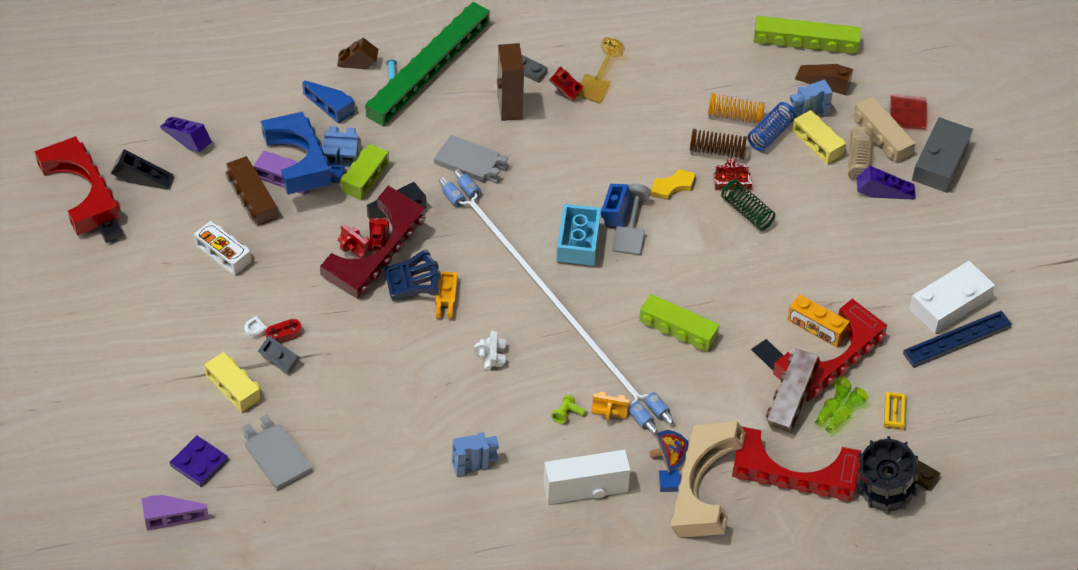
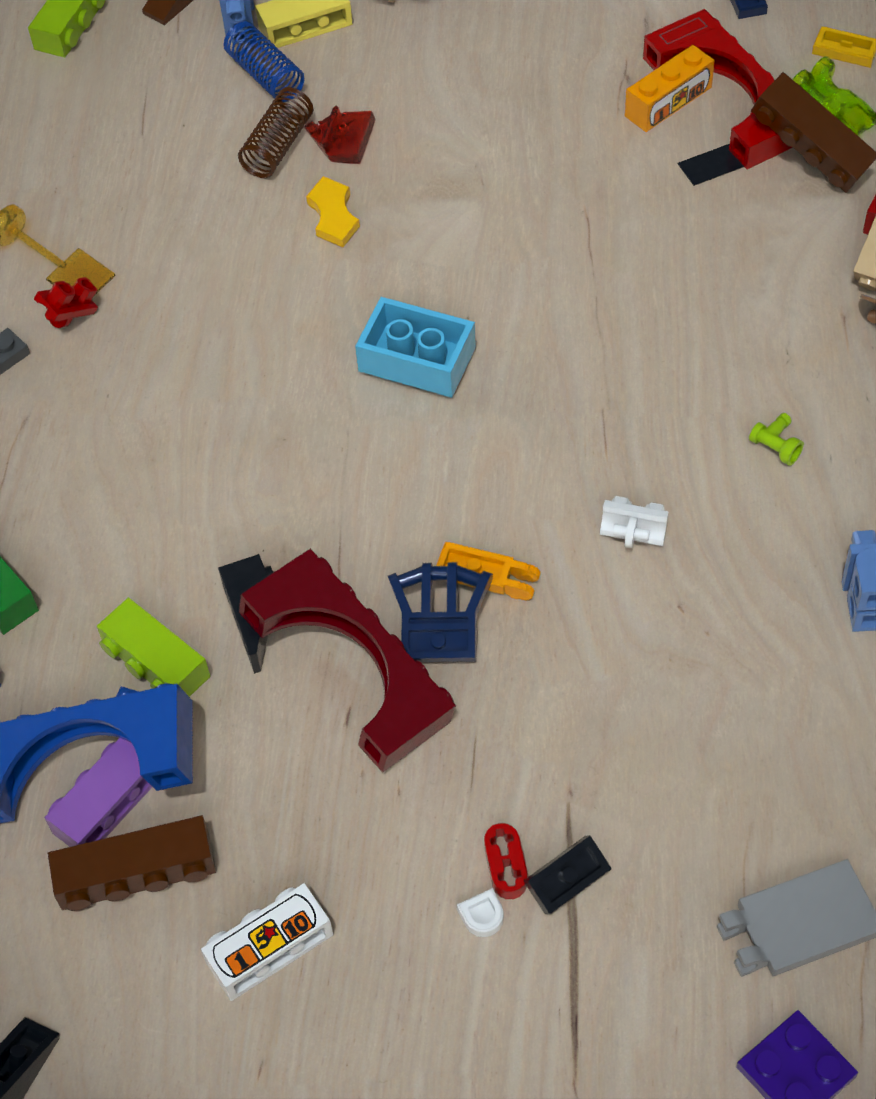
camera: 70 degrees left, 5 degrees up
light yellow brick [204,352,261,413] -> none
medium blue hips [322,126,359,167] -> none
red hips [337,224,373,258] -> none
red hips [369,218,390,251] -> none
light grey tile [434,135,508,184] -> none
piece [439,169,675,435] -> none
reddish brown brick [496,43,524,121] -> none
light orange hips [591,391,629,420] -> none
blue brick [601,184,633,227] -> none
light grey piece [612,183,651,255] -> none
lime brick [639,294,720,352] -> none
light orange piece [708,93,765,124] -> none
dark green piece [721,179,776,231] -> none

